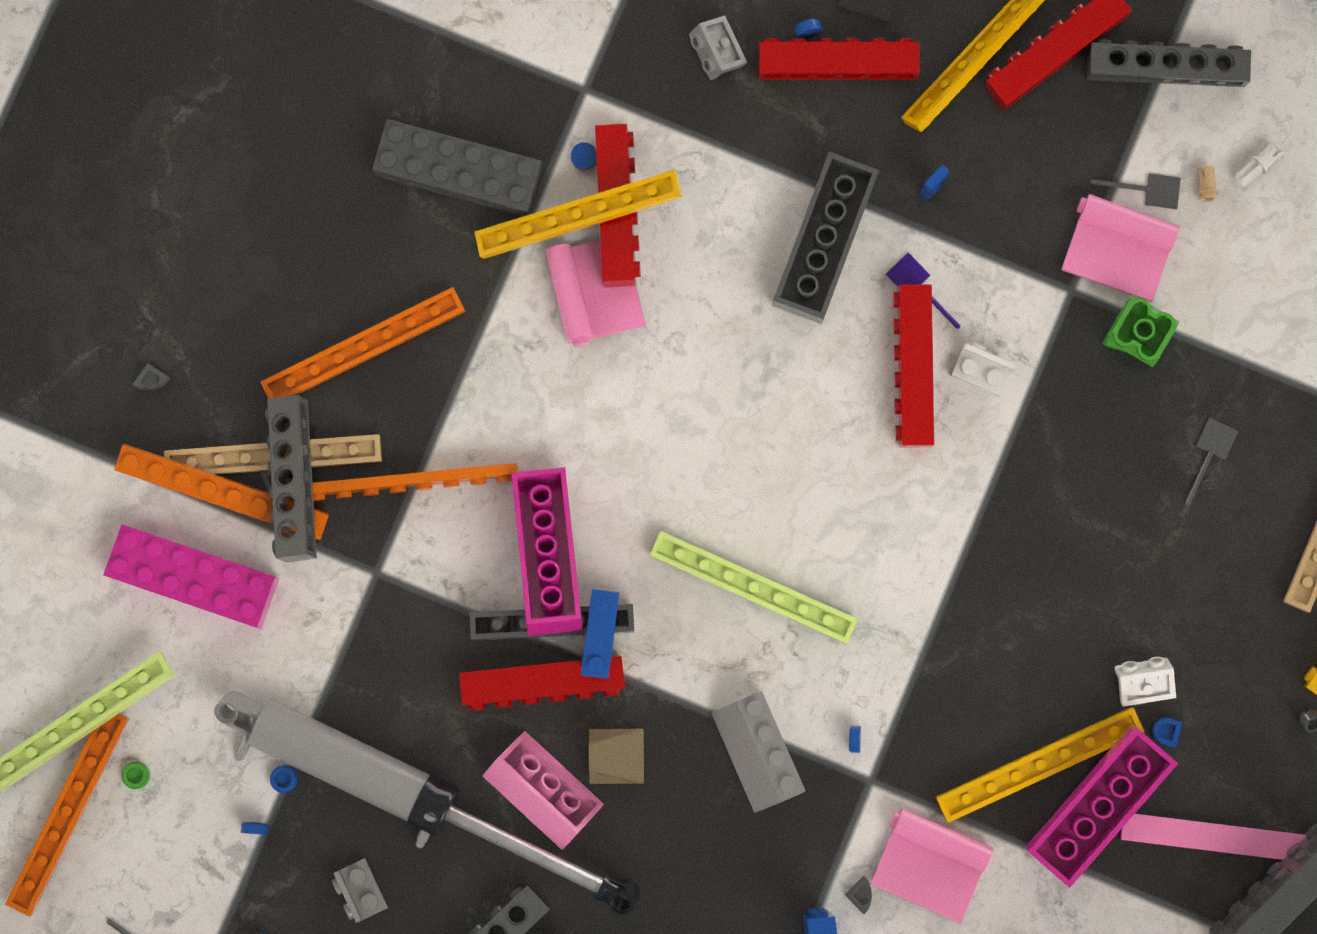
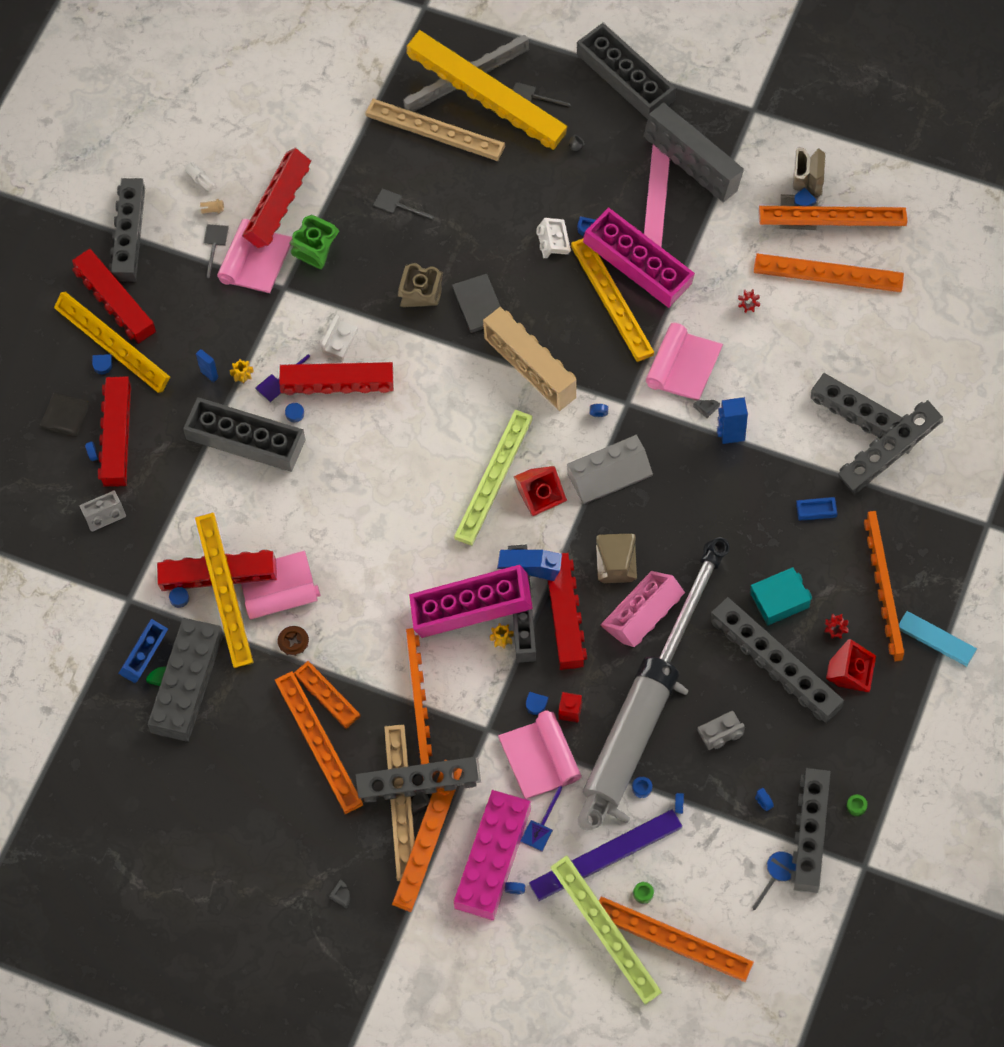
camera: 85 degrees left, 20 degrees down
none -> blue tile [92,354,112,374]
none -> blue brick [118,619,168,683]
none -> green tile [146,666,167,686]
none -> yellow gear [230,359,254,384]
none -> red brick [242,147,312,249]
none -> reddish brown gear [277,626,309,656]
none -> blue tile [285,403,304,423]
none -> orange tile [294,661,361,729]
none -> dark tan piece [398,263,443,307]
none -> dark grey tile [452,274,501,333]
none -> tan brick [483,307,577,411]
none -> yellow gear [490,623,514,649]
none -> bright pink door [498,711,582,799]
none -> blue tile [504,882,526,894]
none -> red slope [513,466,567,516]
none -> piece [520,786,562,852]
none -> blue tile [526,692,548,715]
none -> dark purple tile [529,809,682,902]
none -> red brick [559,692,582,723]

